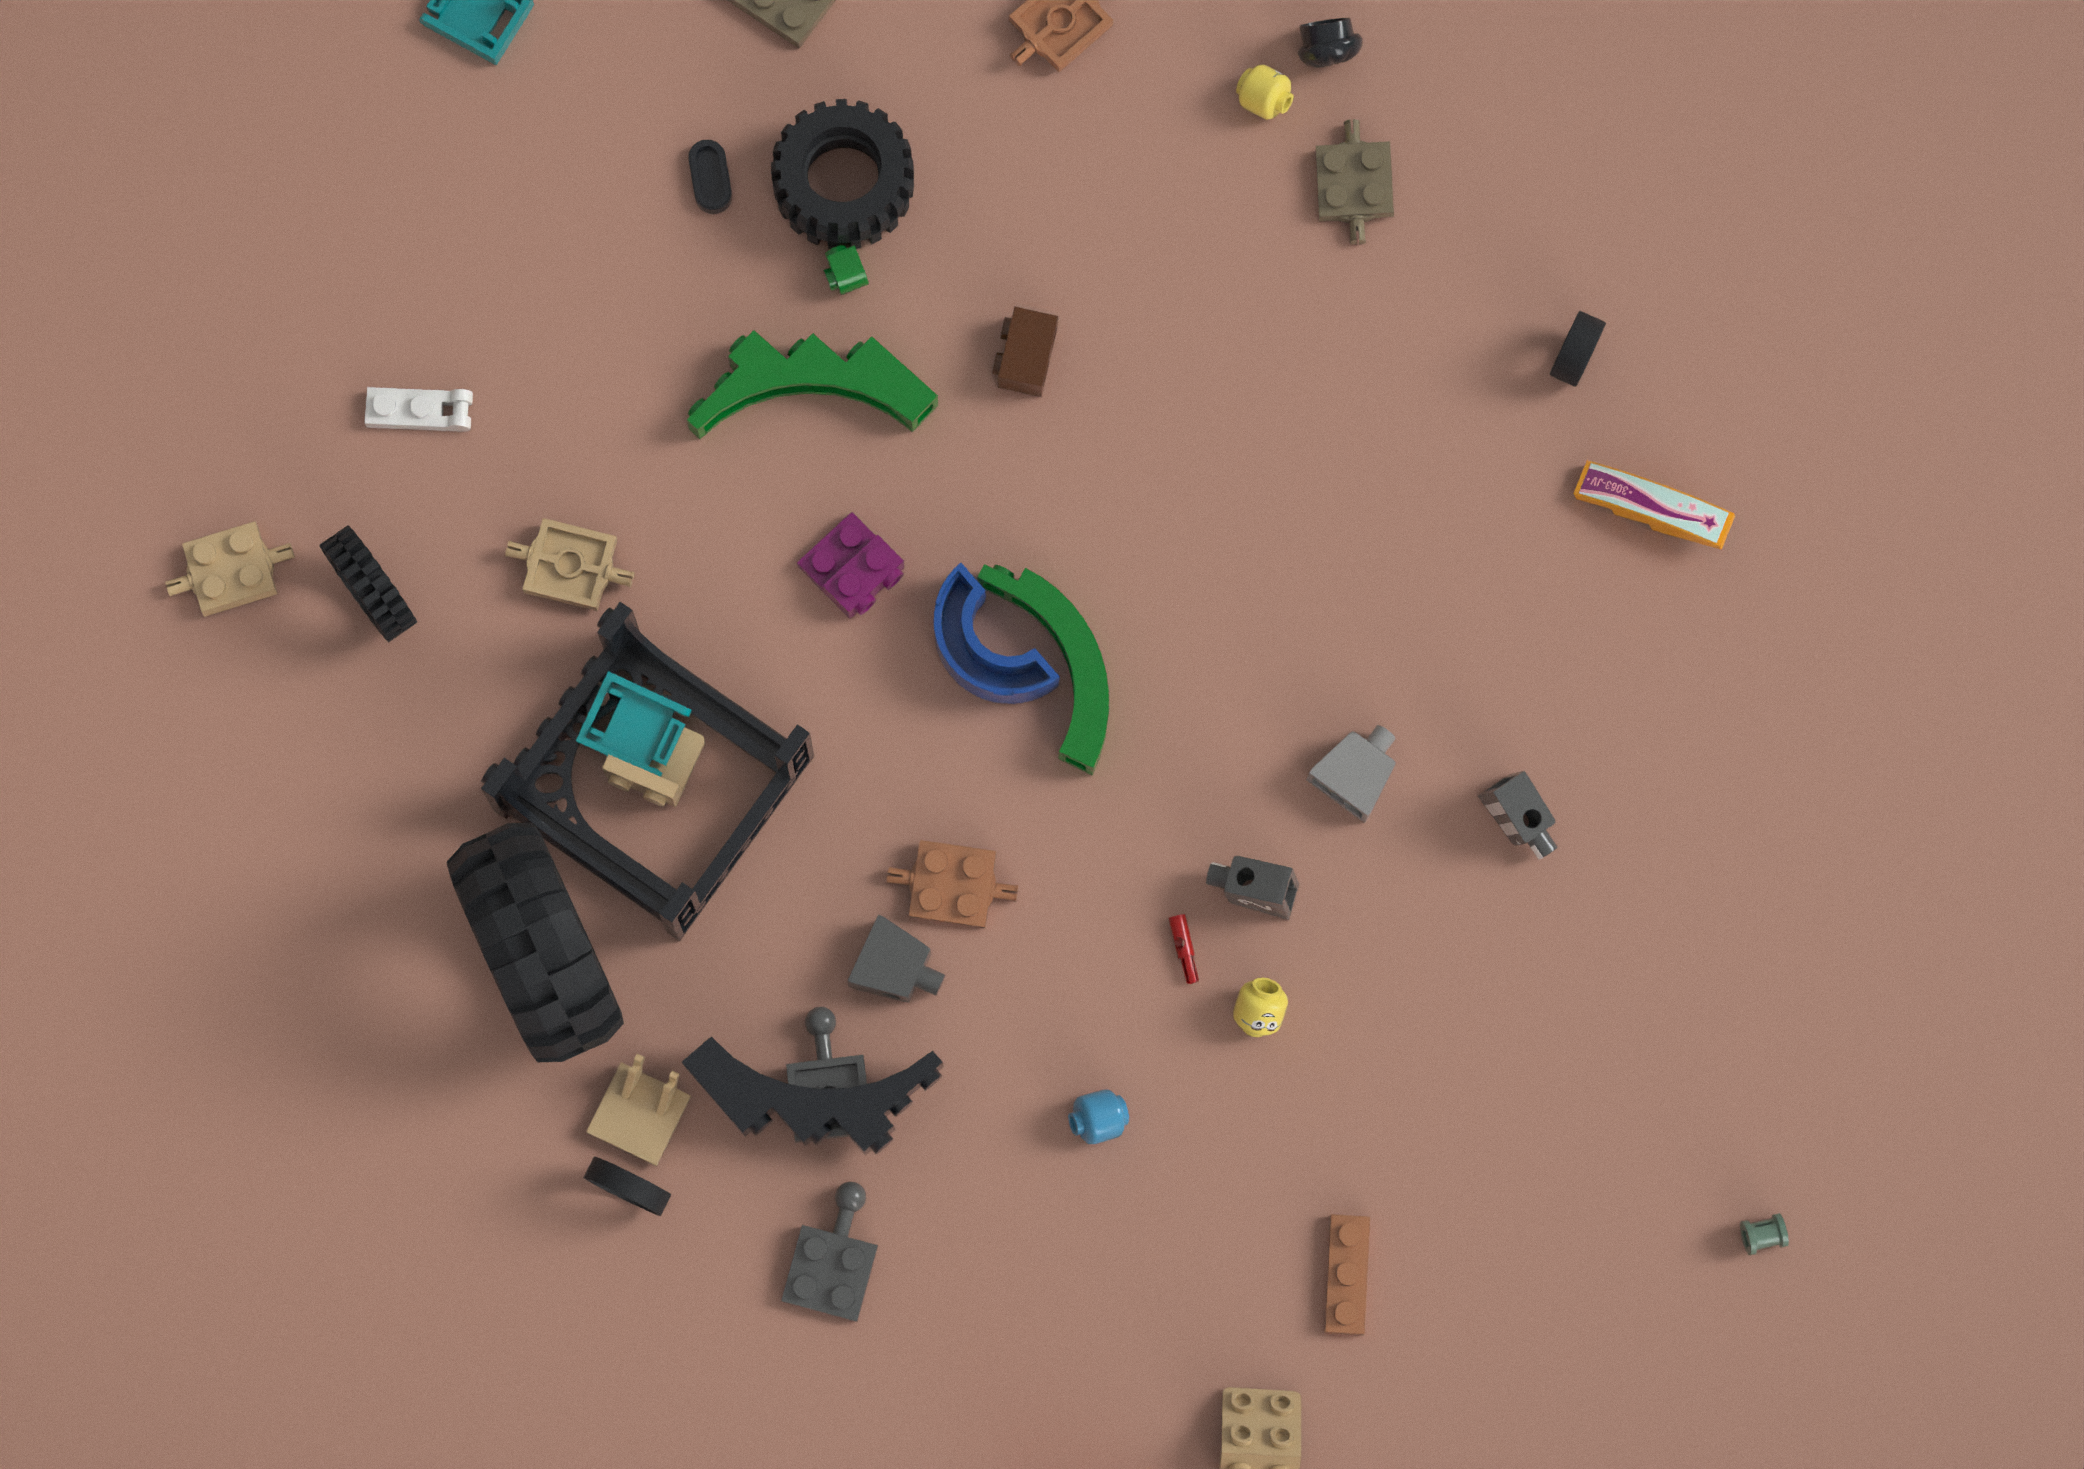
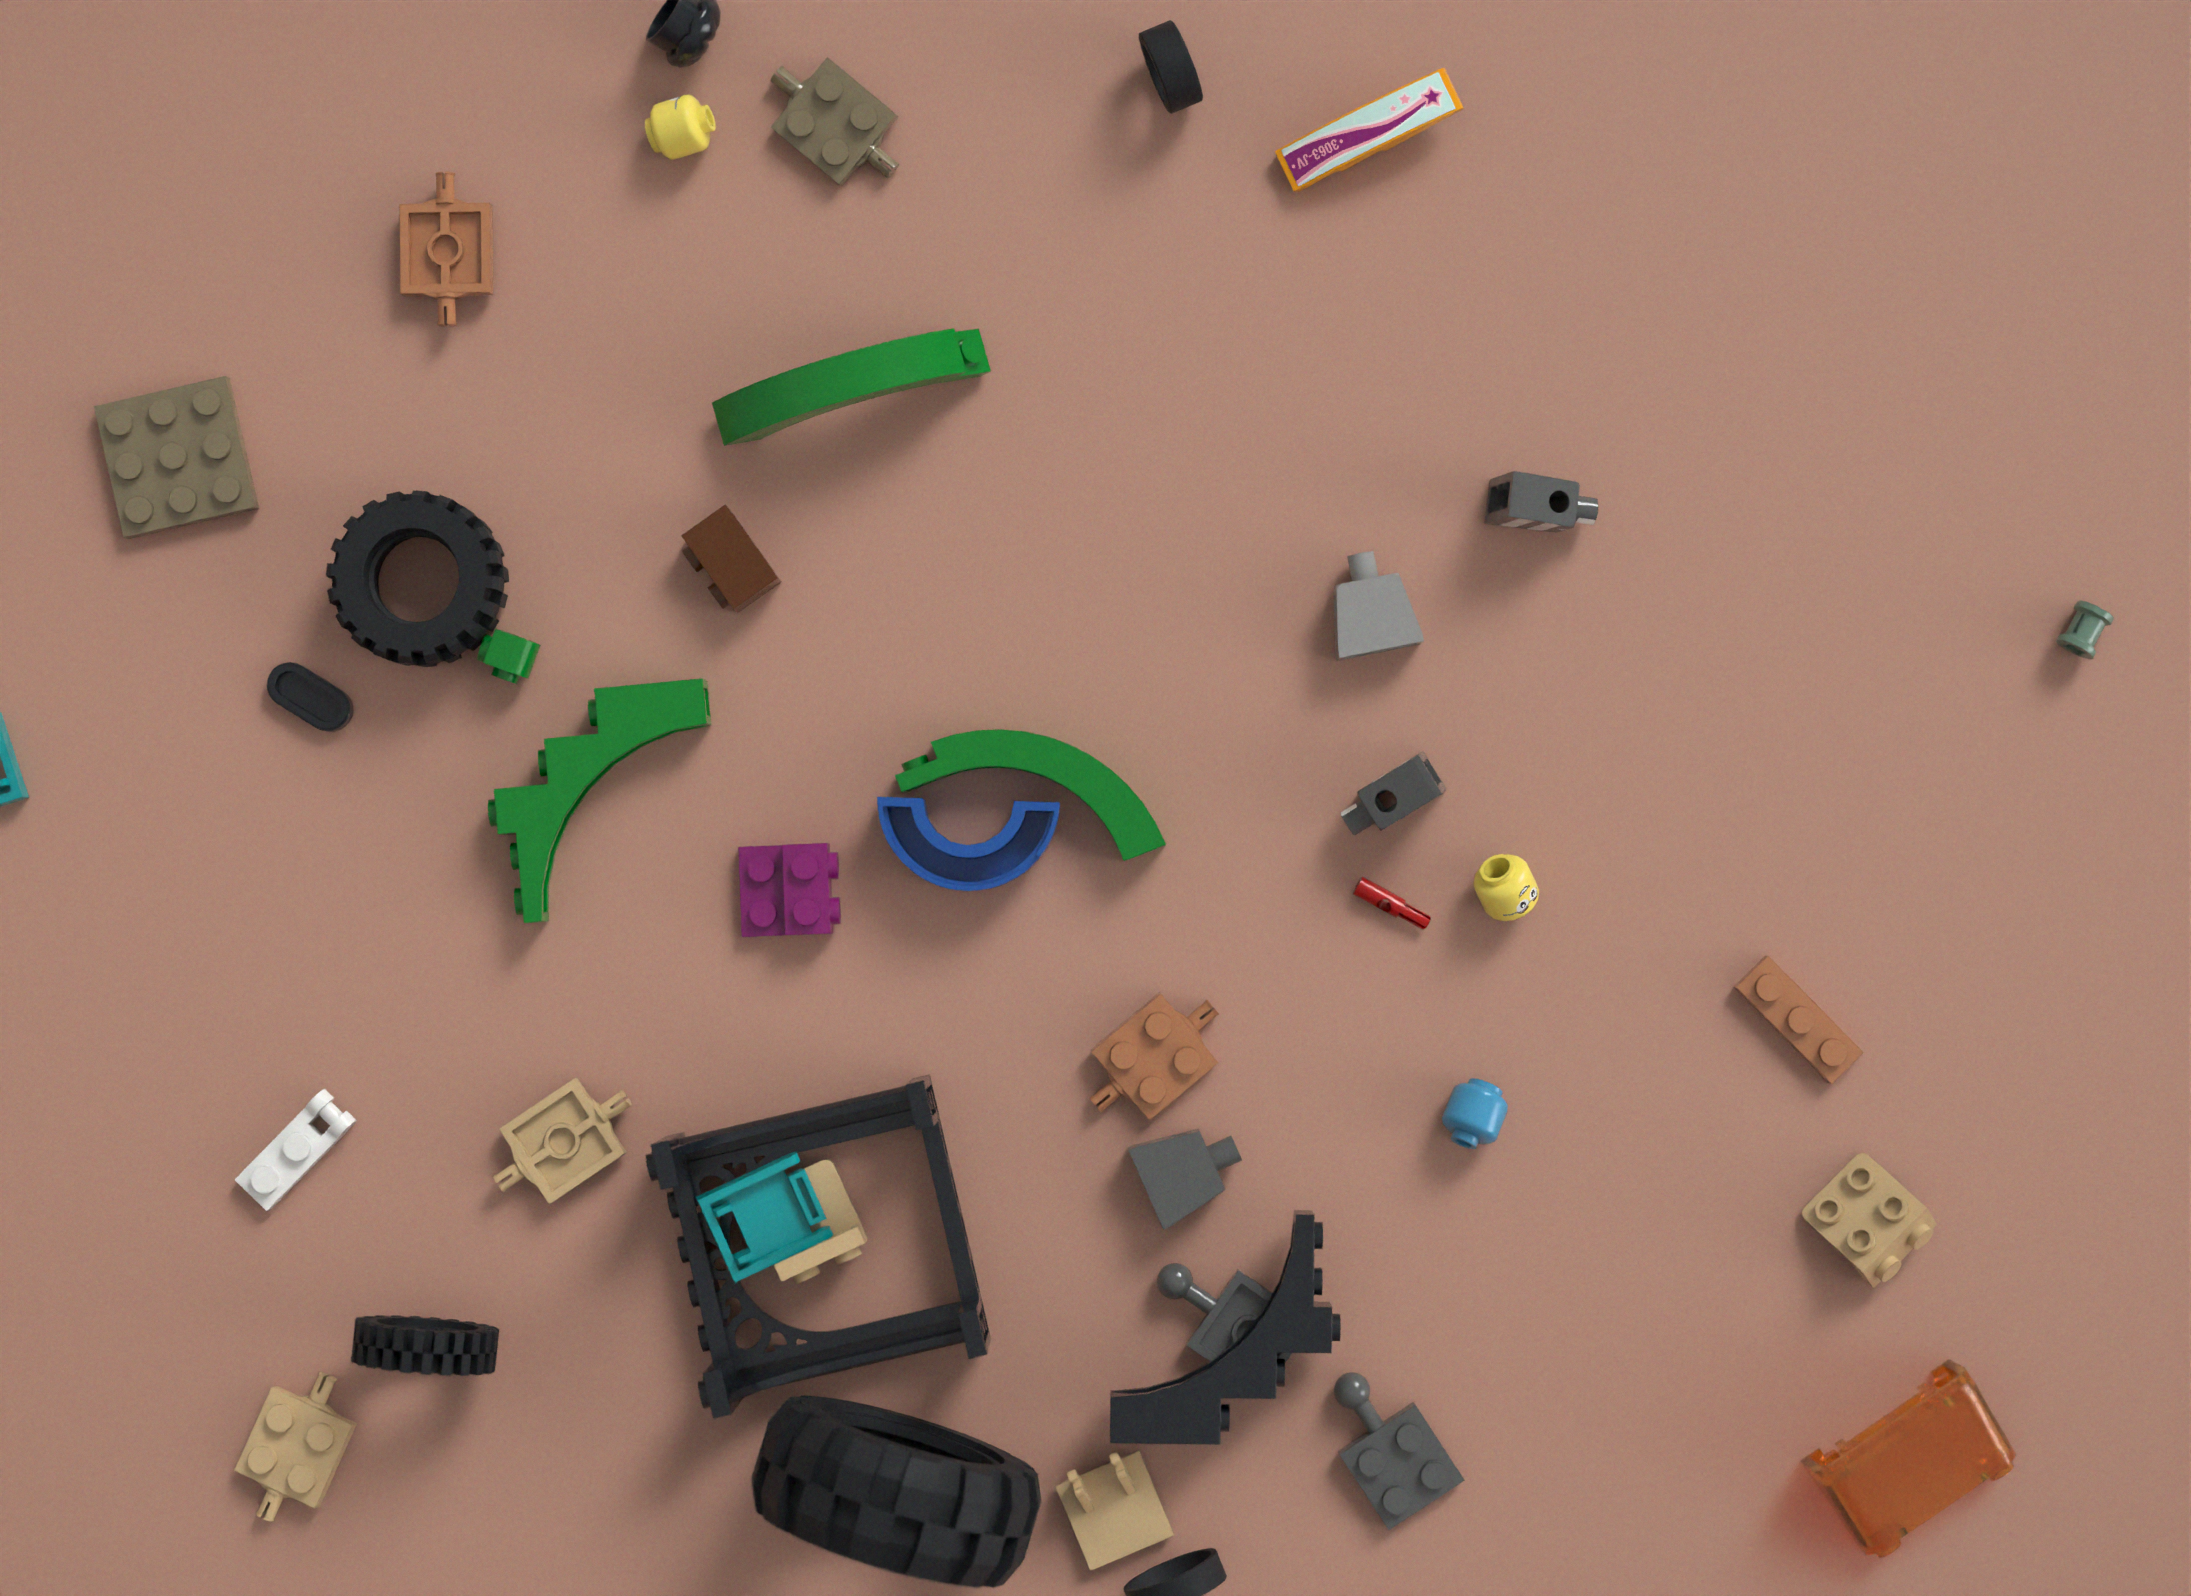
camera: 45 degrees left, 10 degrees up
none -> green arch [712,328,991,446]

